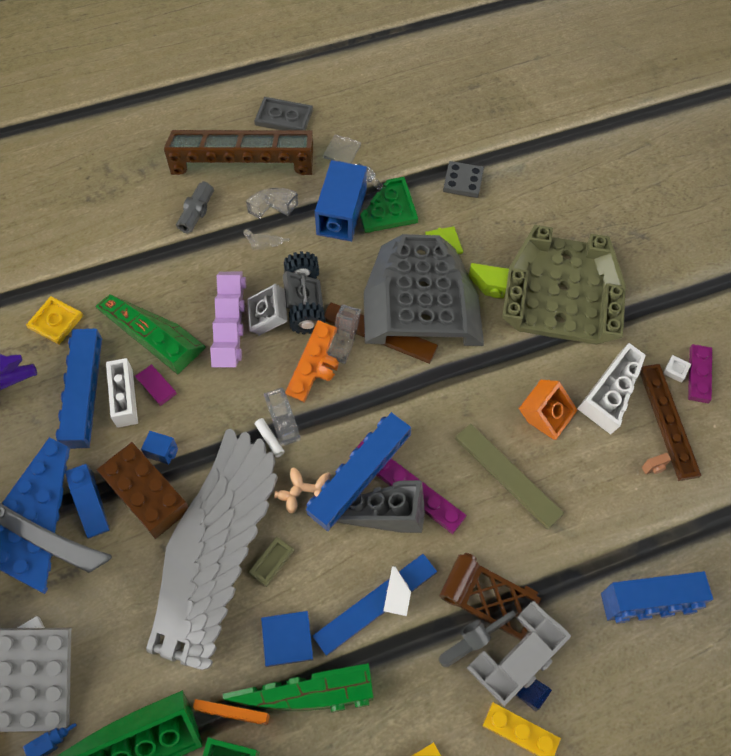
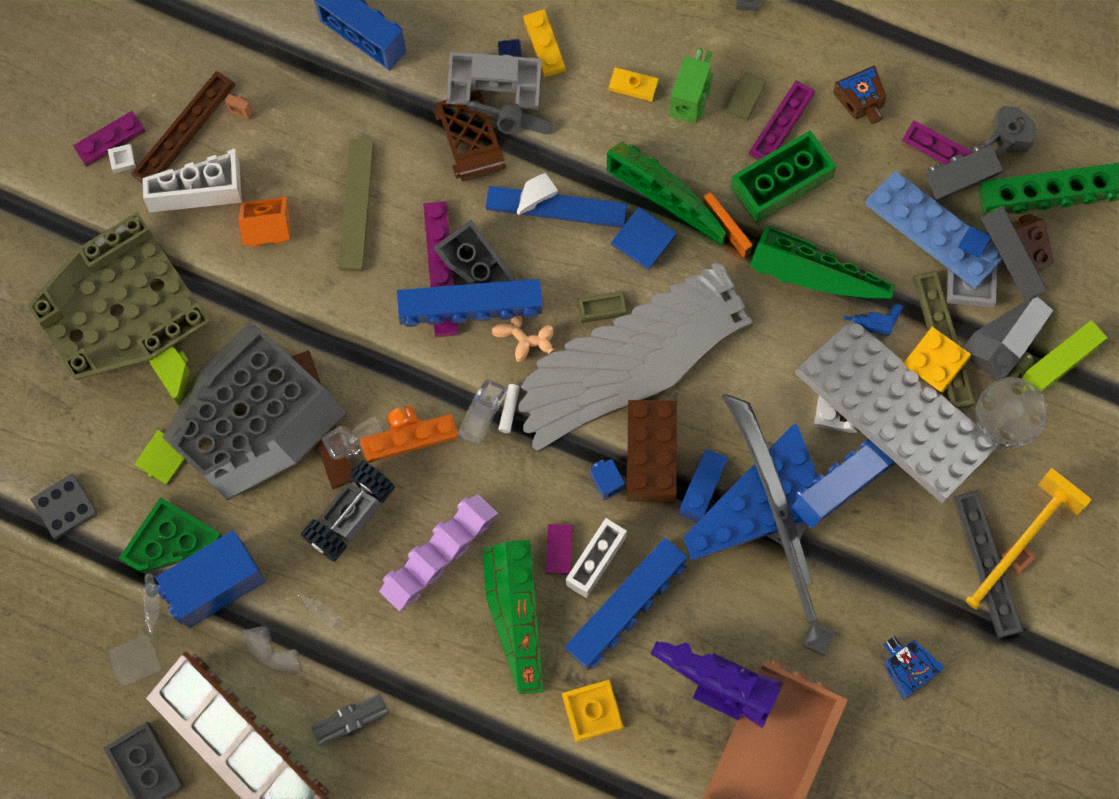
camera: 130 degrees left, 10 degrees up
light grey brick [247,284,288,336] -> none

